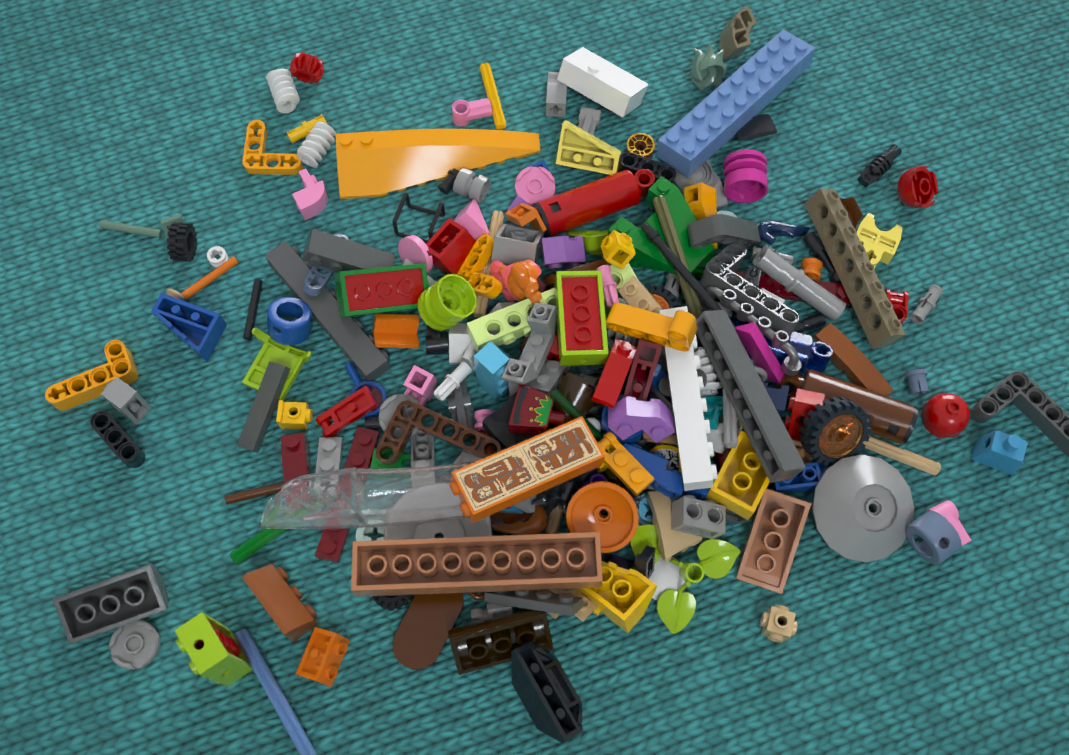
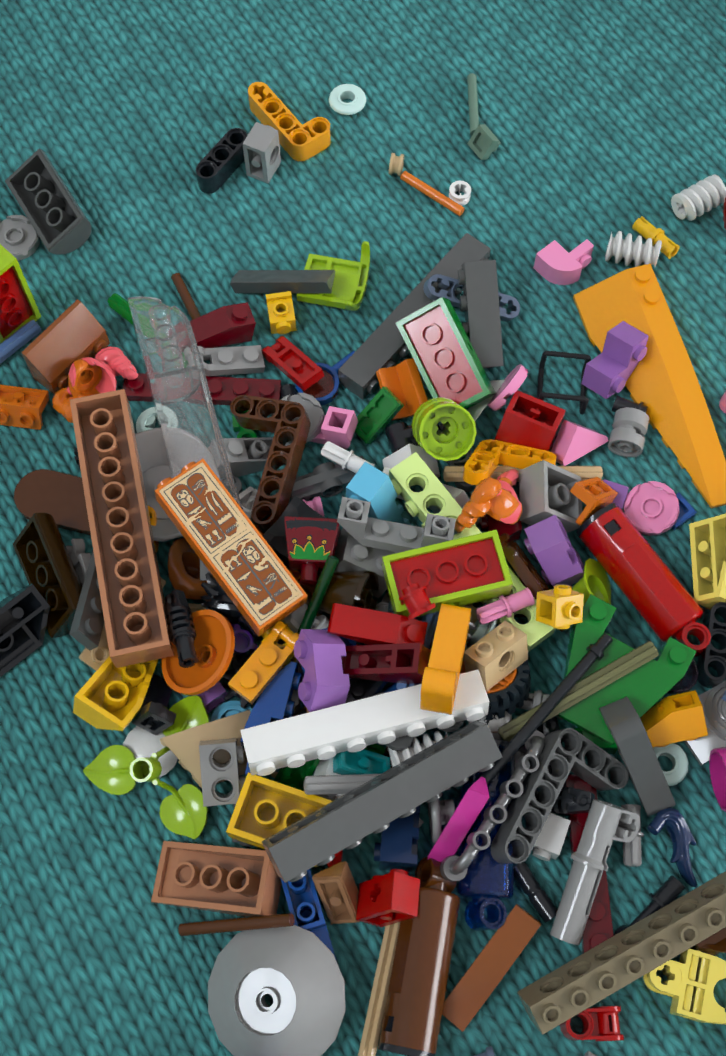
camera: 80 degrees right, 0 degrees up
blue wedge [151,293,227,362] -> none
black tyre [167,223,197,262] -> none
light orange beam [242,120,303,175] -> none
black bar [243,279,263,340] -> none
blue piece [267,297,312,345] -> none
tan brick [760,605,798,643] -> none
wheel [800,397,871,466] -> none
orange wheel [801,258,823,281] -> none
none -> hair [52,346,138,423]
none -> black hinge [165,589,198,668]
none -> reddish brown bar [178,913,295,936]
none -> light aqua piece [329,84,366,115]
none -> green plate [355,387,404,444]
none -> red brick [399,582,436,620]
none -> medium lavender brick [581,321,649,399]

